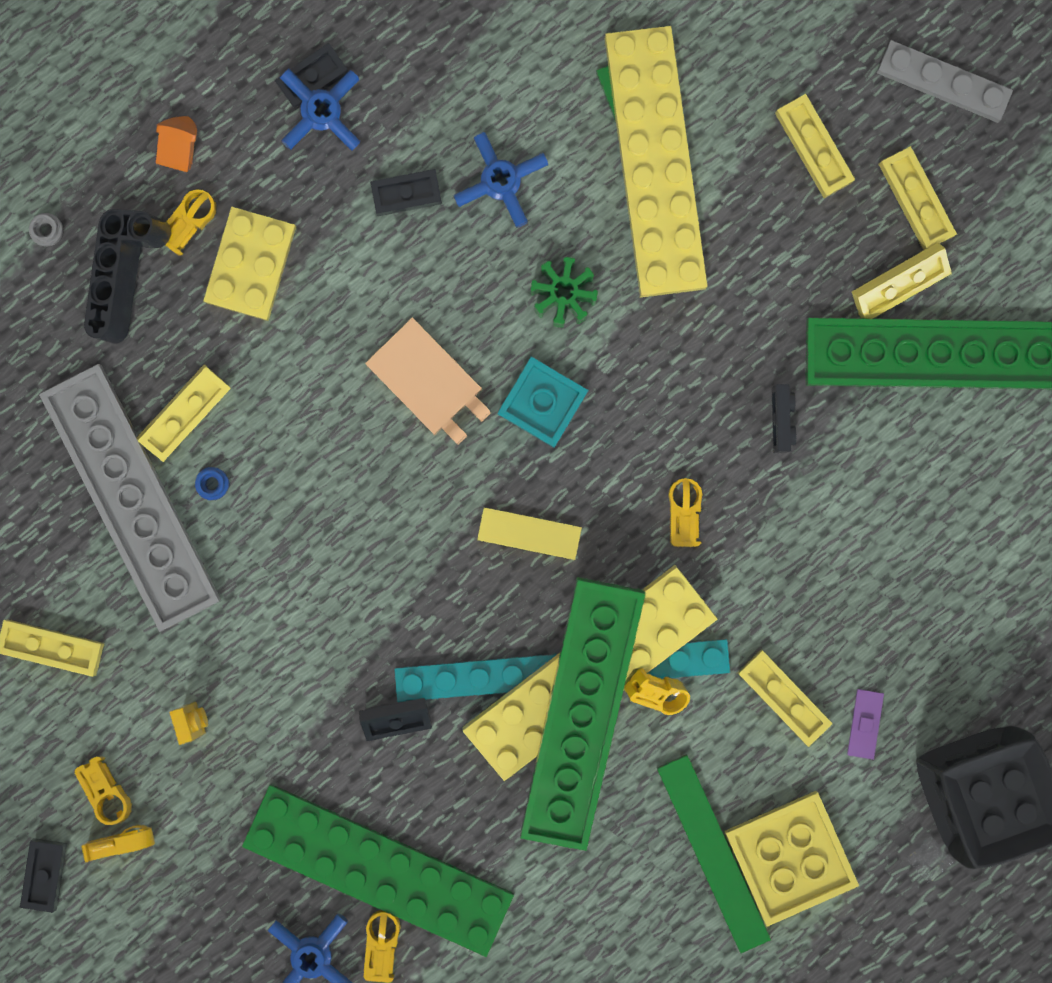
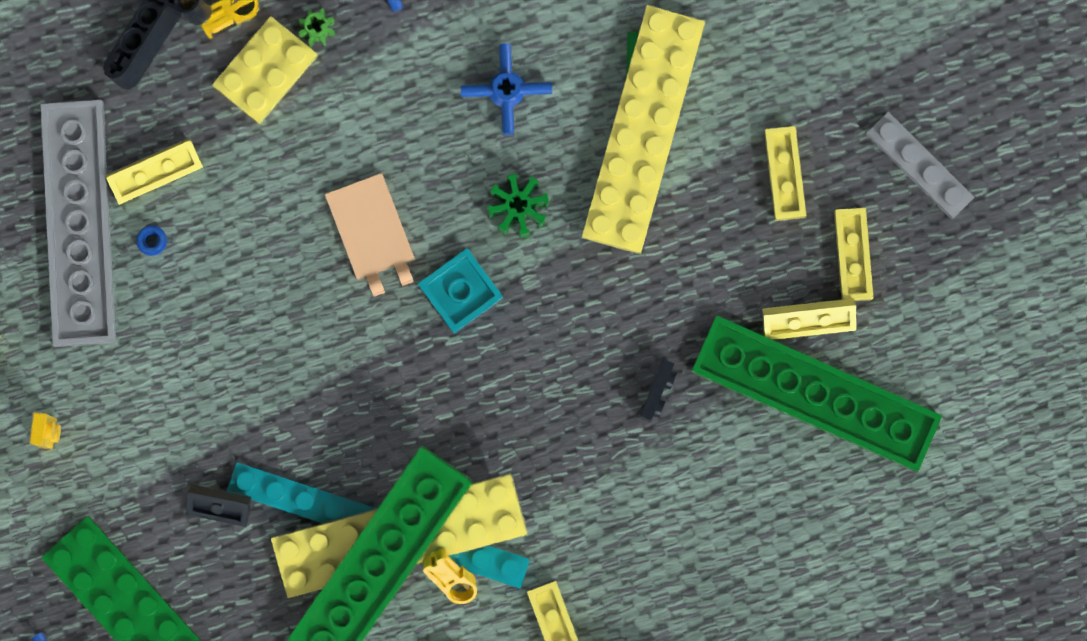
camera: 20 degrees right, 5 degrees down
black plate [370,169,442,217] -> none
light yellow tile [477,508,582,560] -> none
yellow piece [668,478,703,547] -> none
none -> bright green gear [298,8,335,47]

